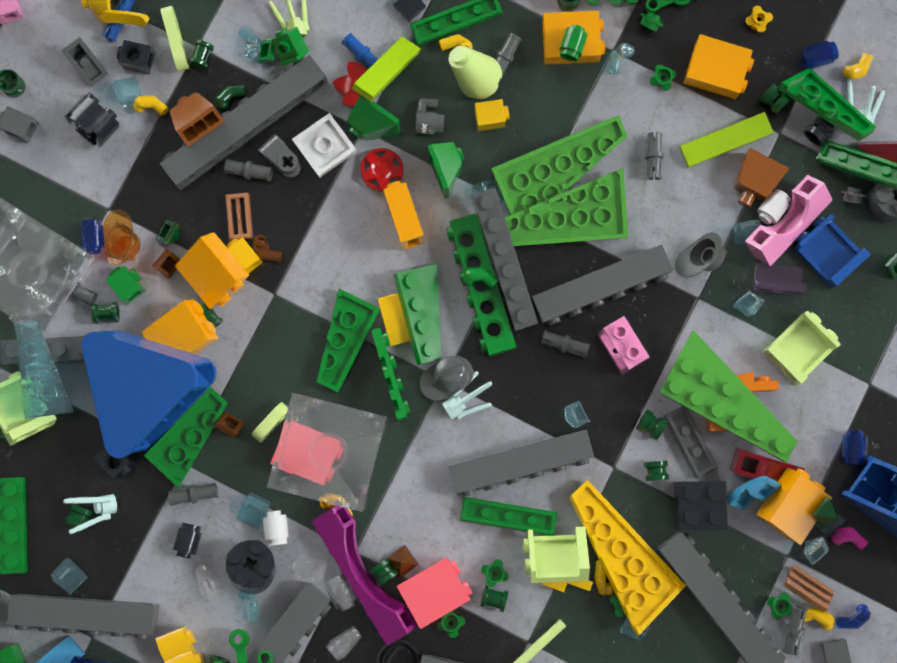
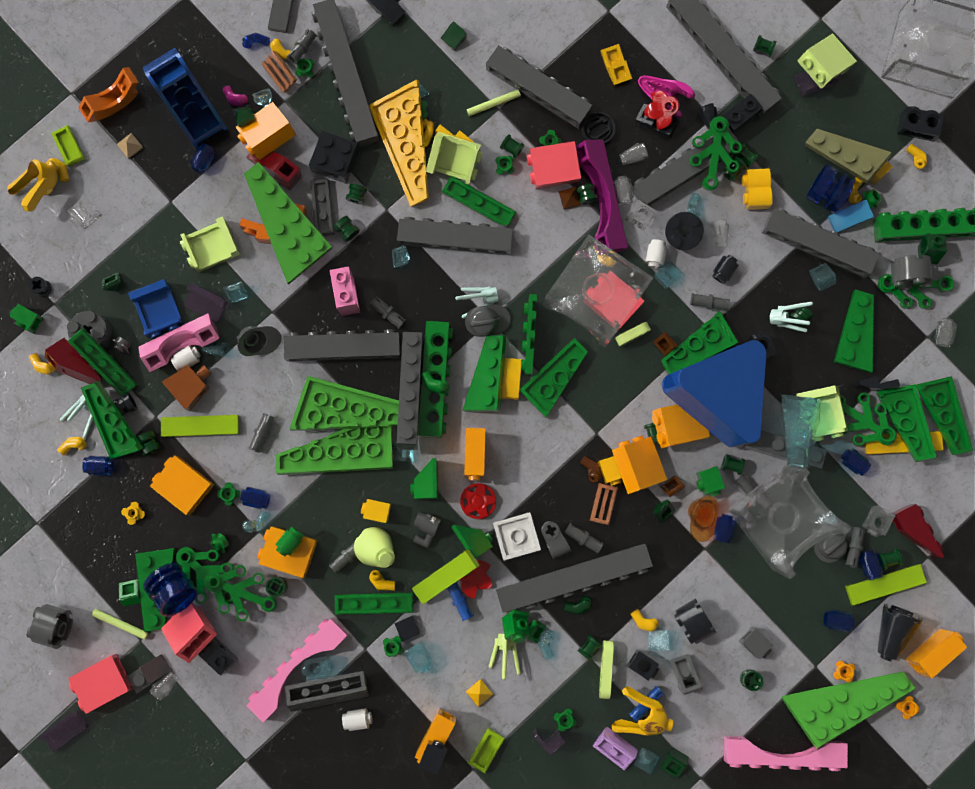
camera: 160 degrees left, 0 degrees up
dark orange torso [170,93,224,147] -> none
dark azure slope [727,476,781,511] -> none
none -> clear blue brick [240,487,271,510]

